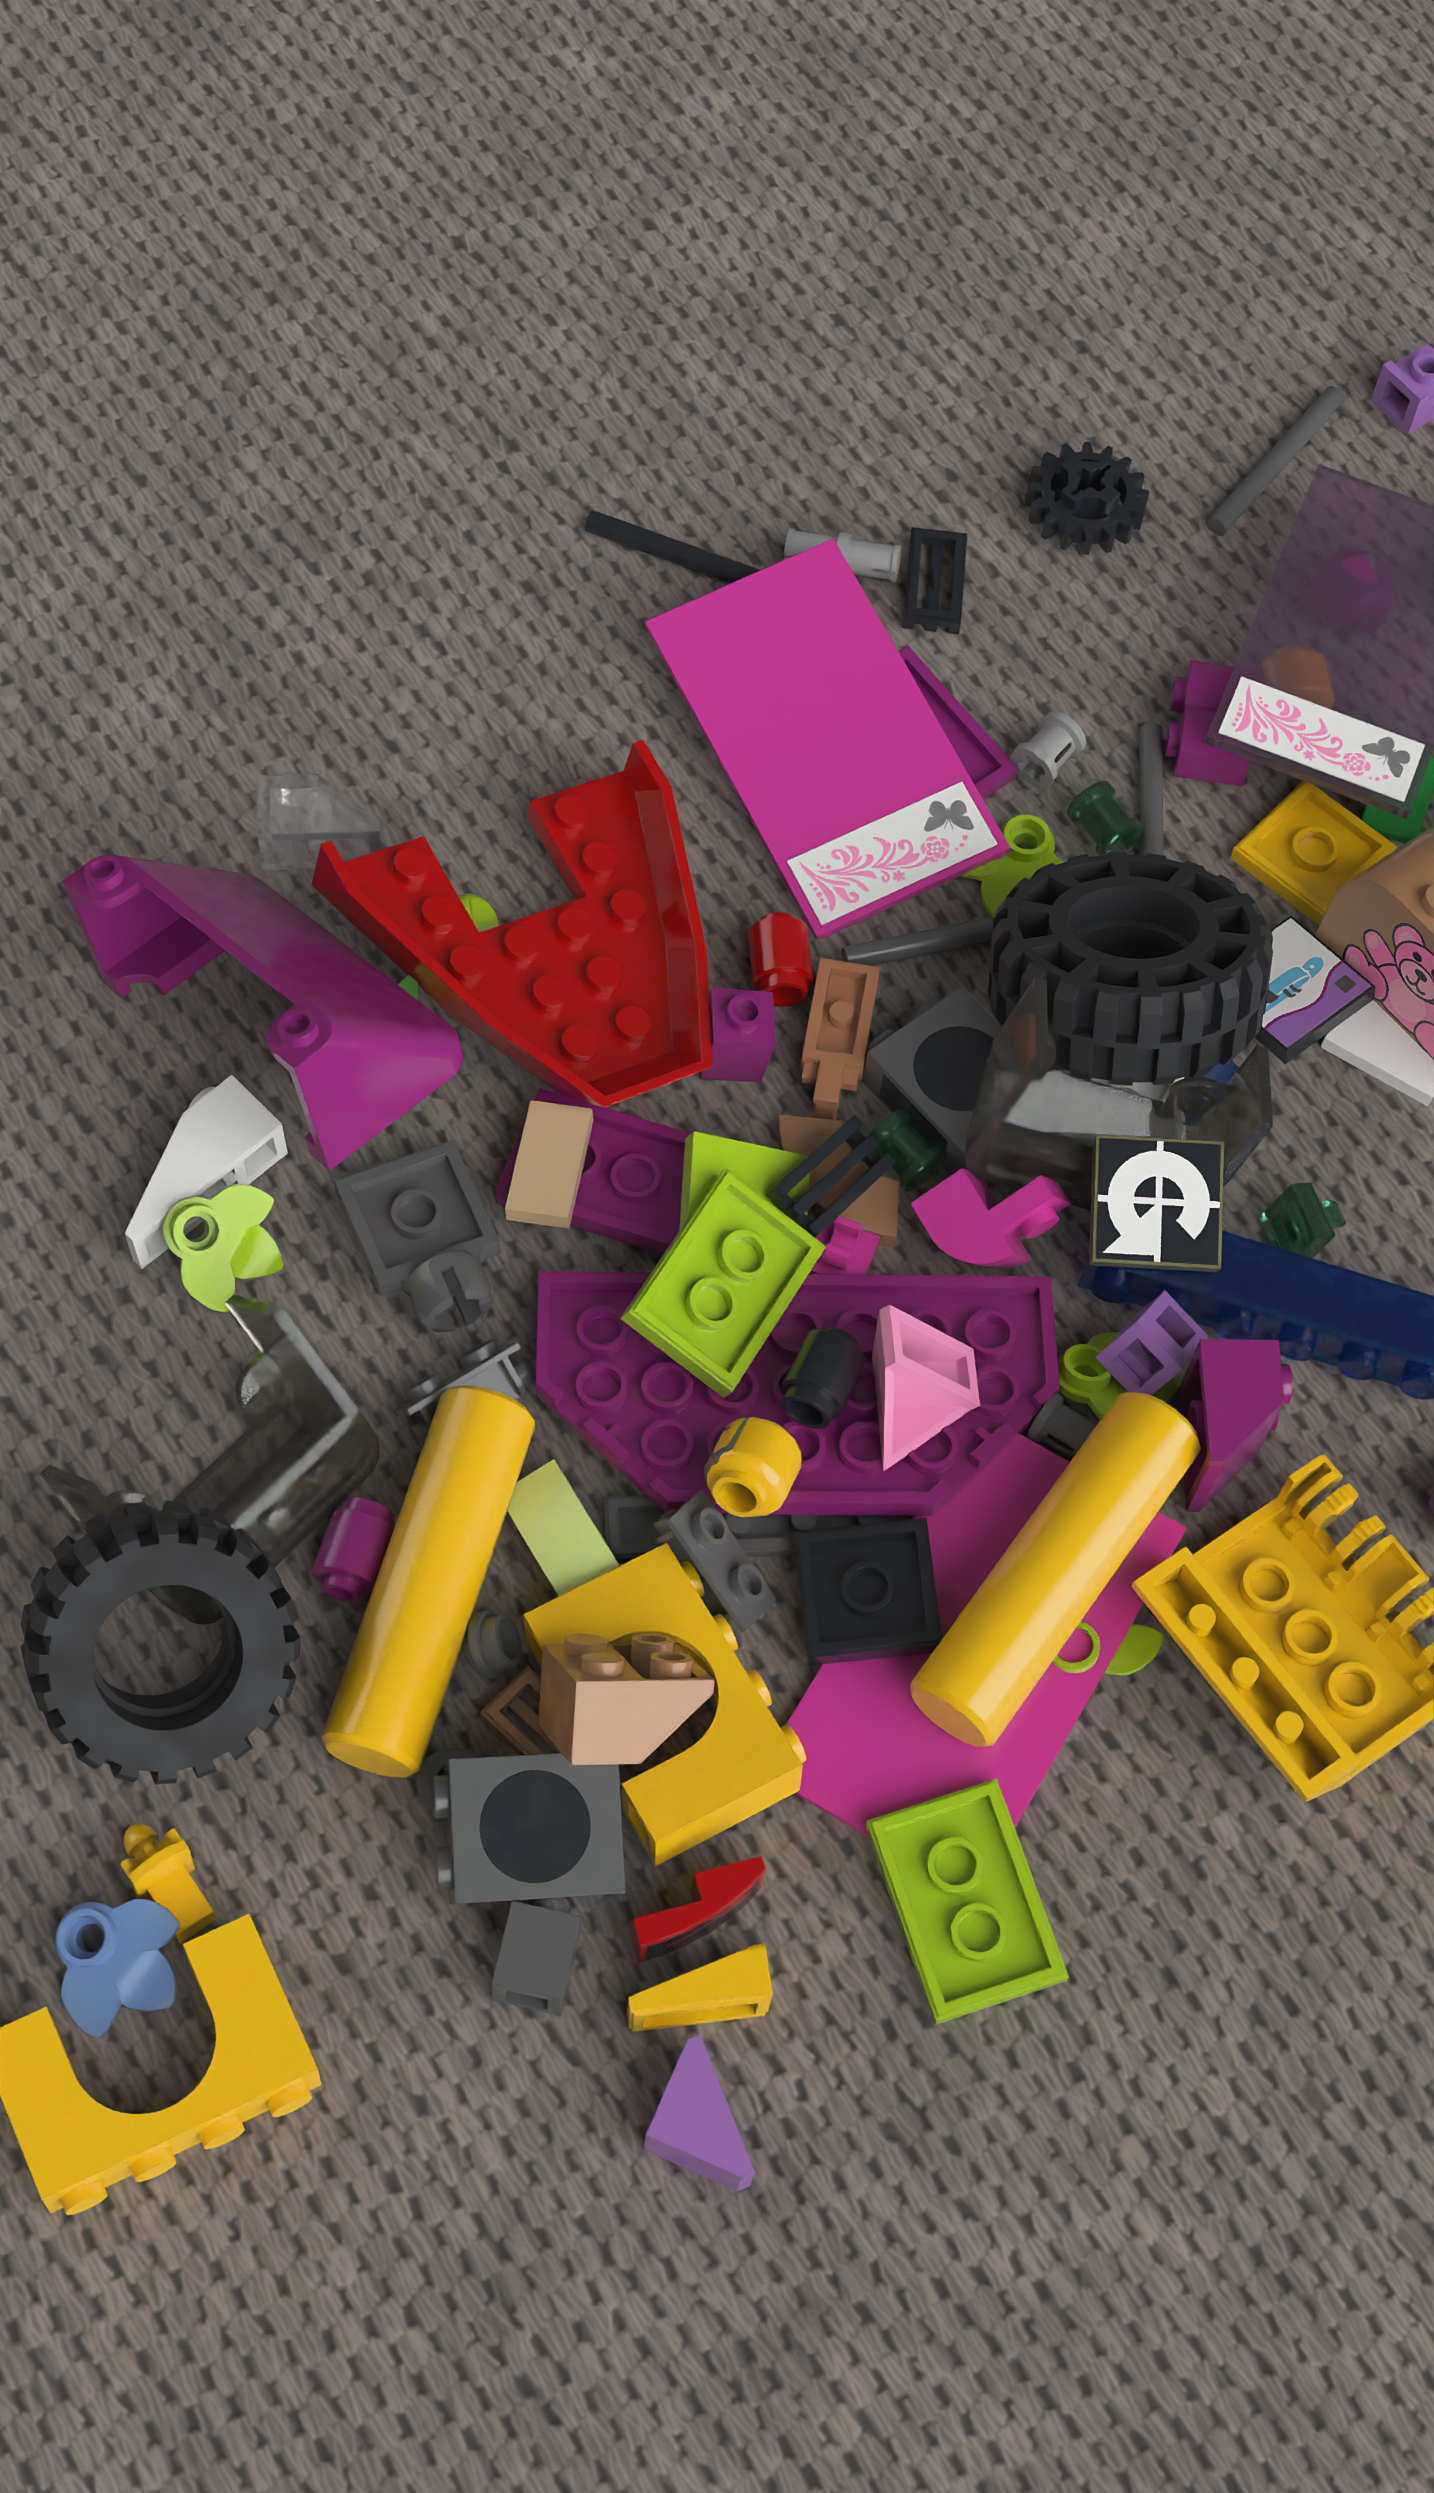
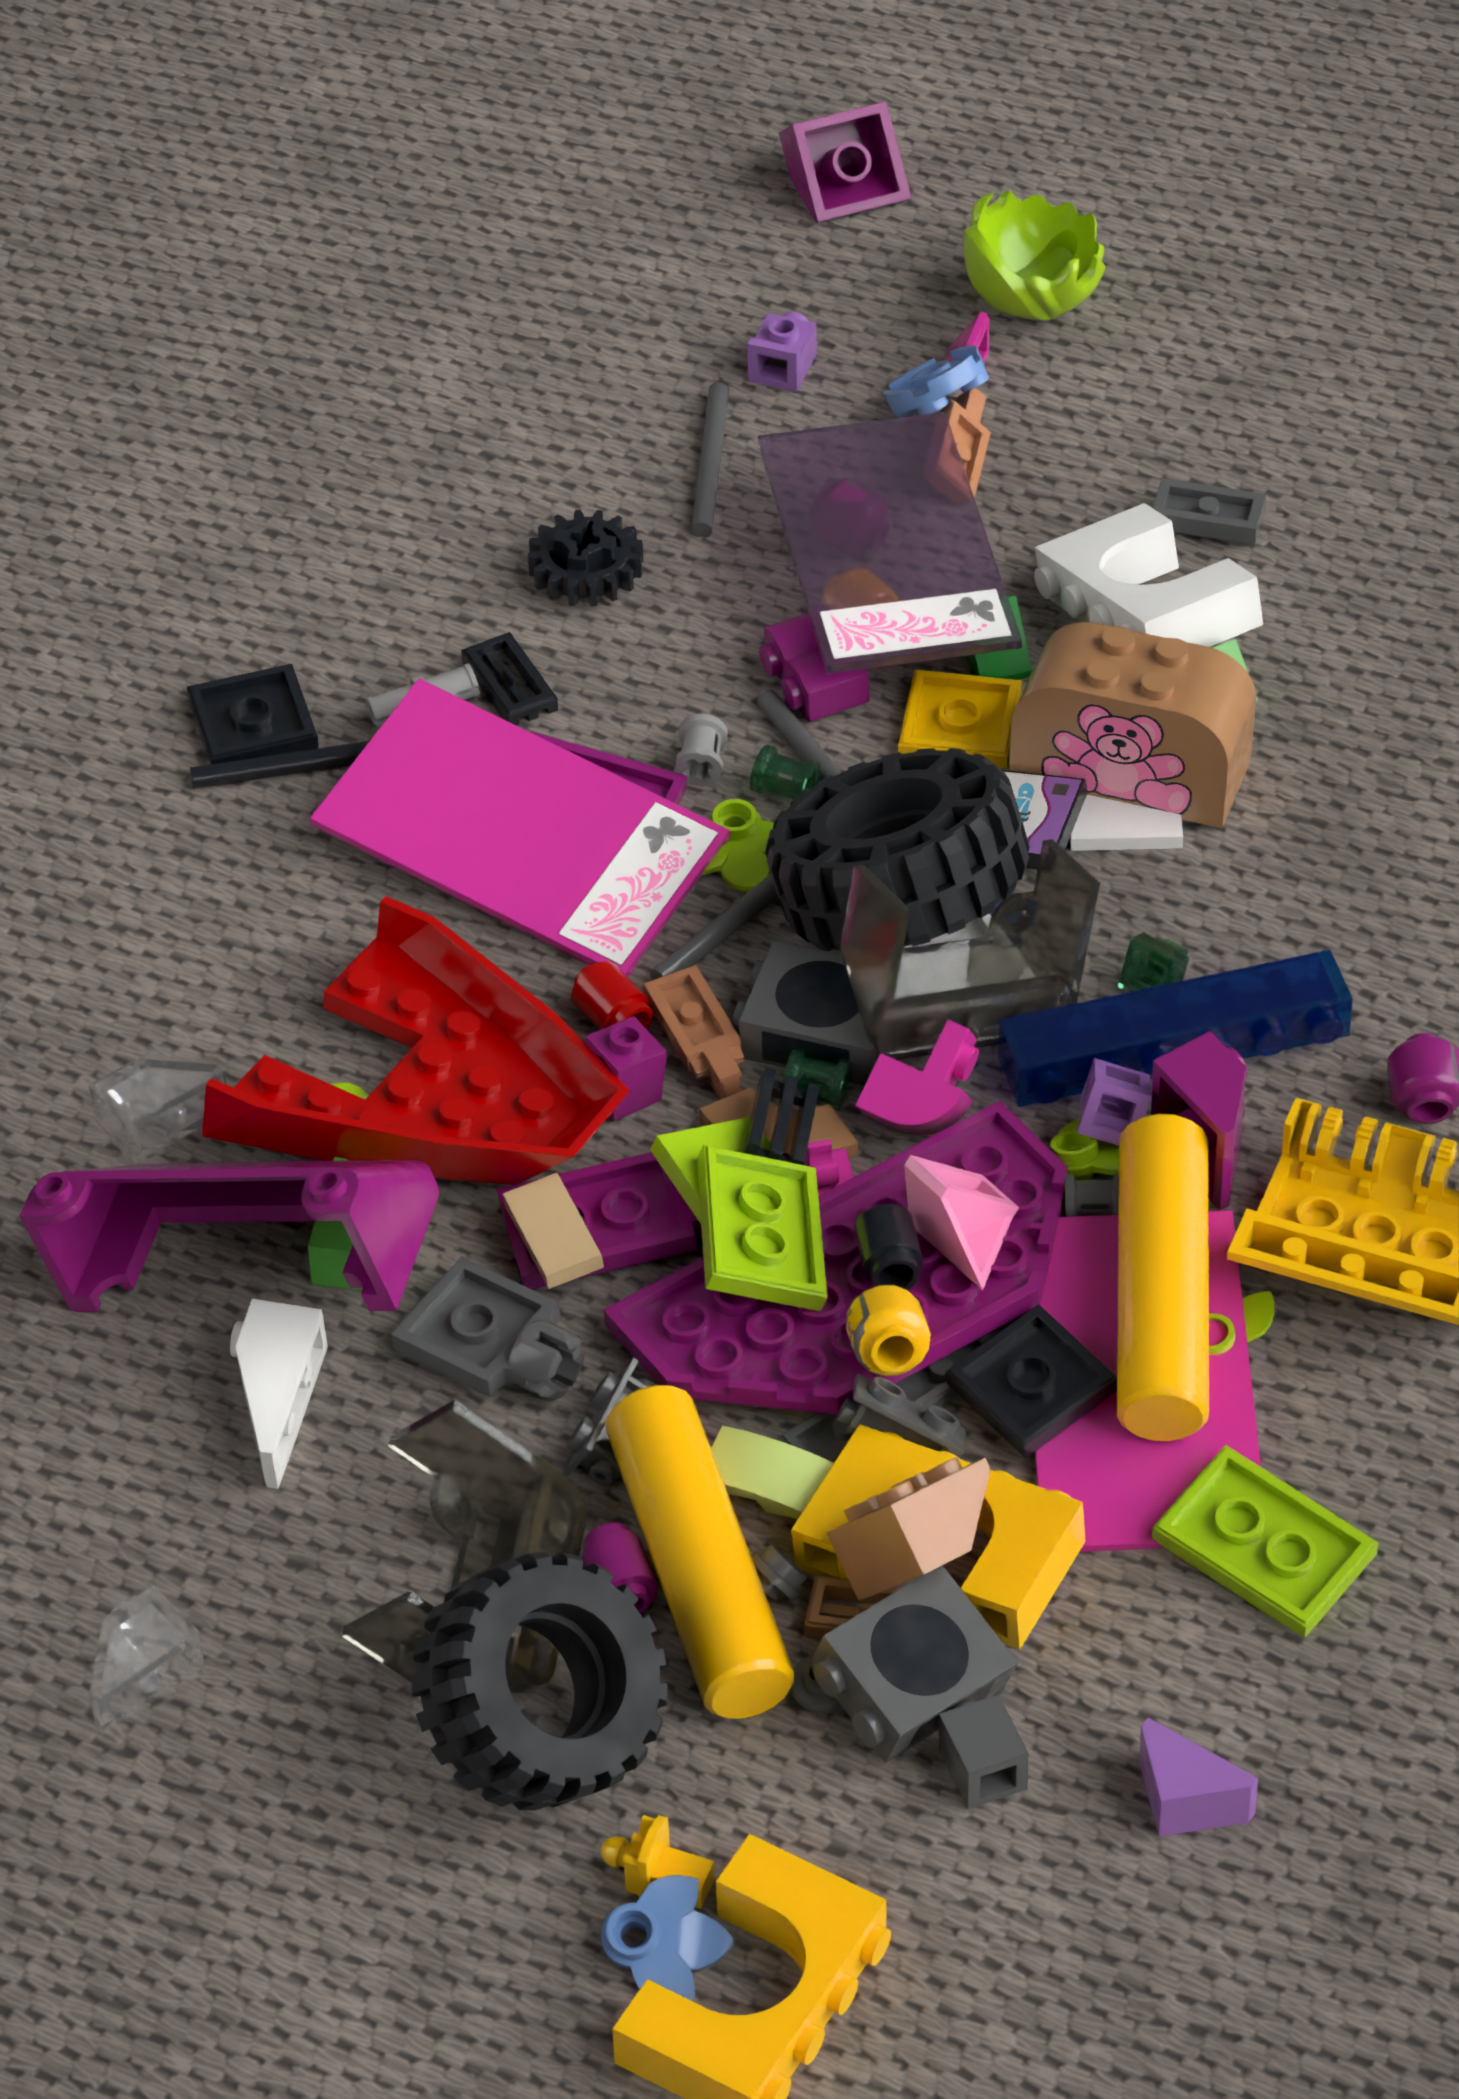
camera: 25 degrees left, 15 degrees down
lime plate [162,1184,283,1312] -> none
yellow slope [626,1943,773,2032] -> none
red slope [631,1856,766,1963] -> none
tile [1089,1135,1224,1272] -> none
none -> black tile [187,664,319,764]

